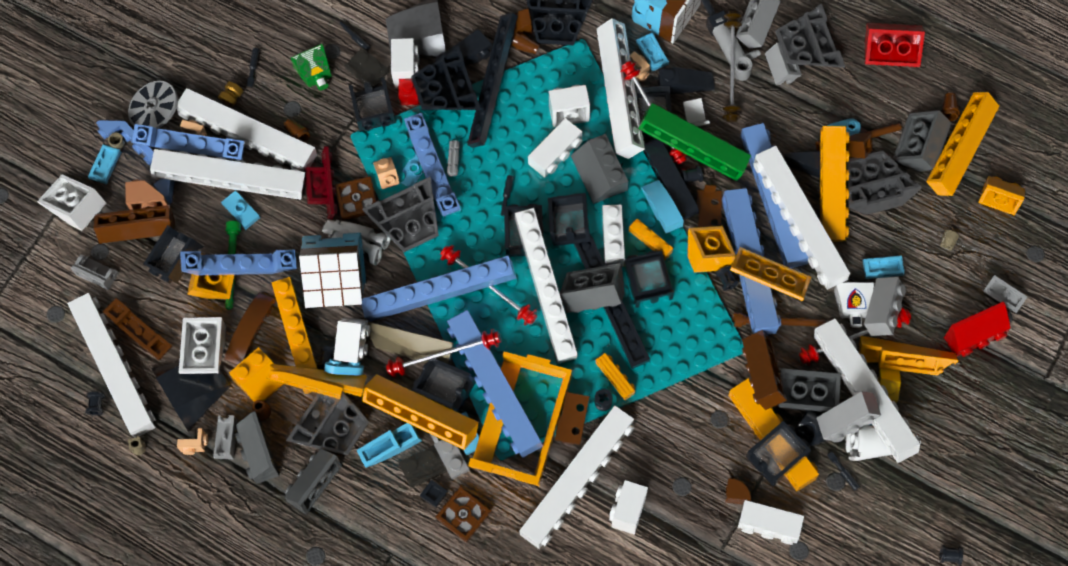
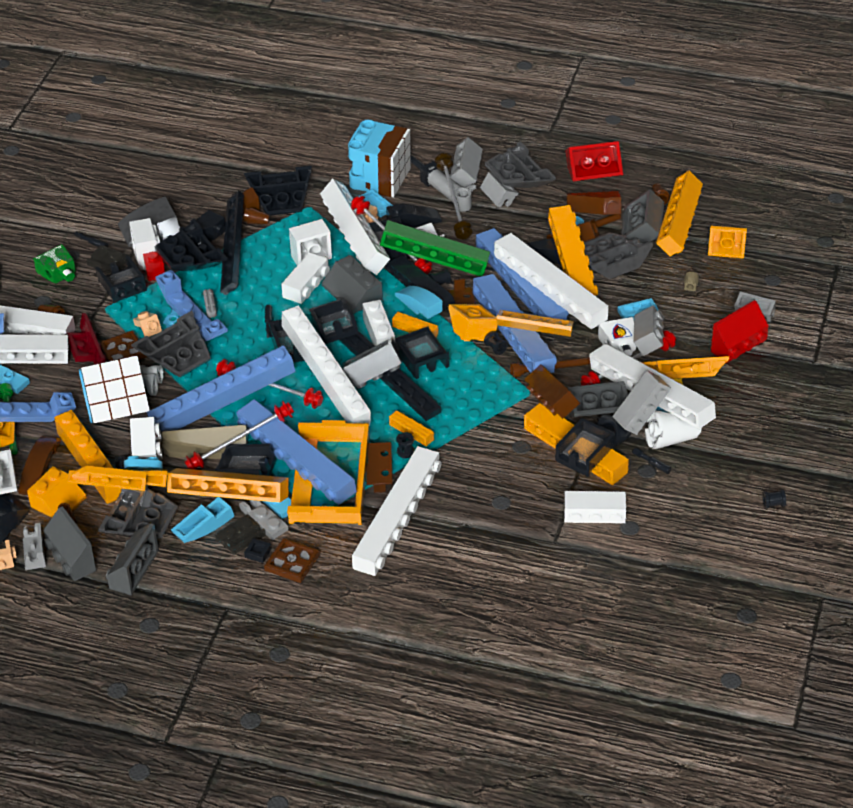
camera: 15 degrees left, 25 degrees down
white brick [609,480,648,535] -> none
reddish brown brick [725,478,751,505] -> none
none -> reddish brown slope [567,191,621,215]

